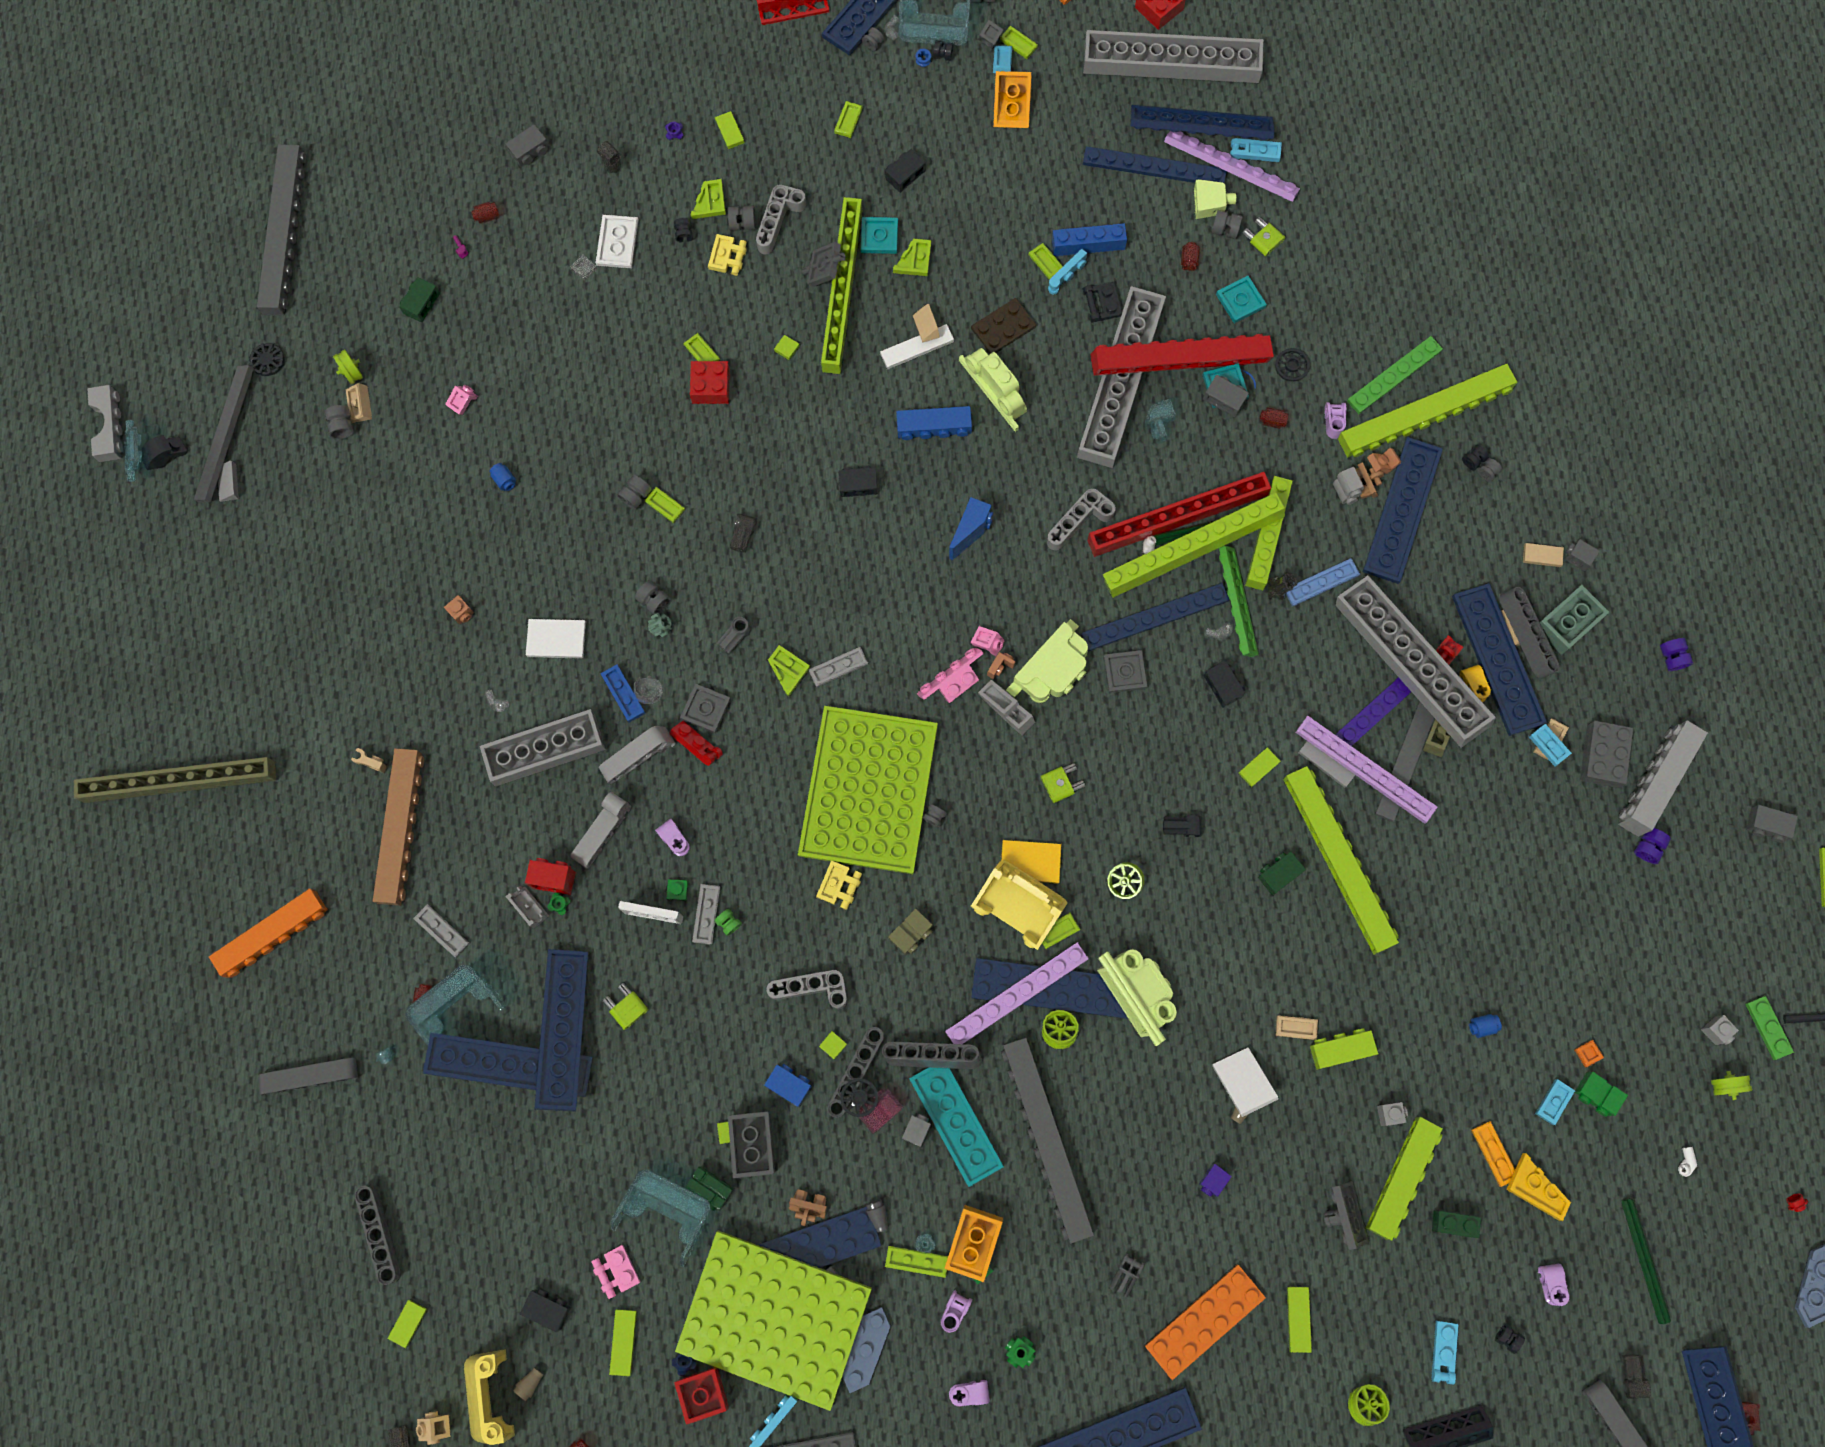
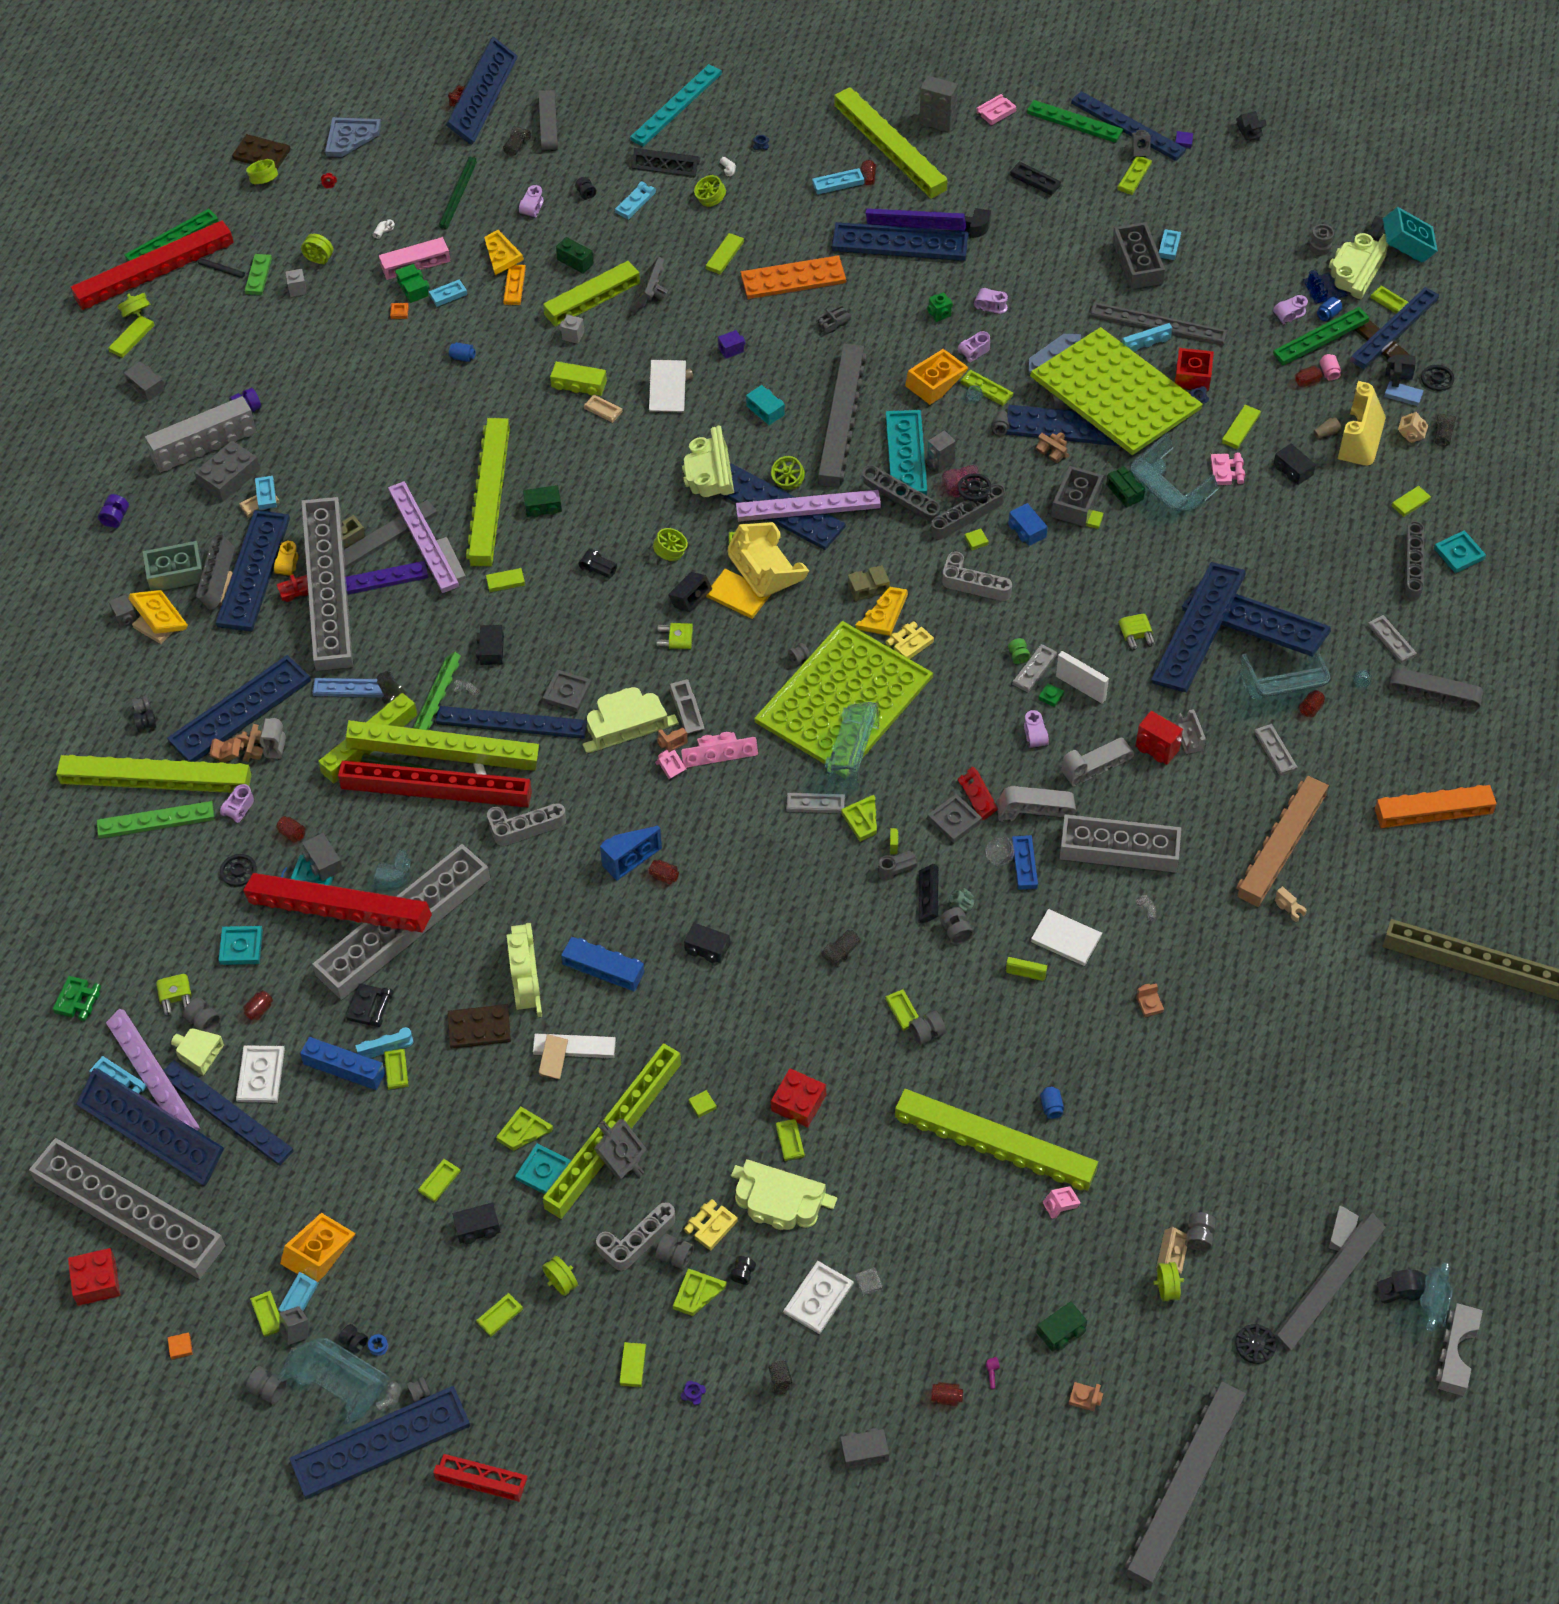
camera: 155 degrees left, 20 degrees down
none -> green plate [53,976,101,1021]
none -> yellow tile [128,590,188,634]
none -> white tile [236,1046,285,1103]
none -> bright pink brick [379,237,451,280]
none -> lime tile [418,1159,461,1203]
none -> lime wheel [542,1256,578,1296]
none -> clear red brick [649,860,679,884]
none -> black brick [668,572,712,612]
none -> yellowish green brick [731,1159,837,1230]
none -> teal brick [746,385,785,425]
none -> clear light blue windscreen [825,702,880,791]
none -> yellow wing [855,587,908,636]
none -> lime tile [890,828,898,854]
none -> lime brick [895,1089,1098,1191]
none -> black plate [918,864,939,923]
none -> lime tile [1006,957,1047,981]
none -> nougat bracket [1069,1382,1103,1411]
none -> light grey tile [1368,615,1417,663]
none -> teal plate [1434,530,1486,573]

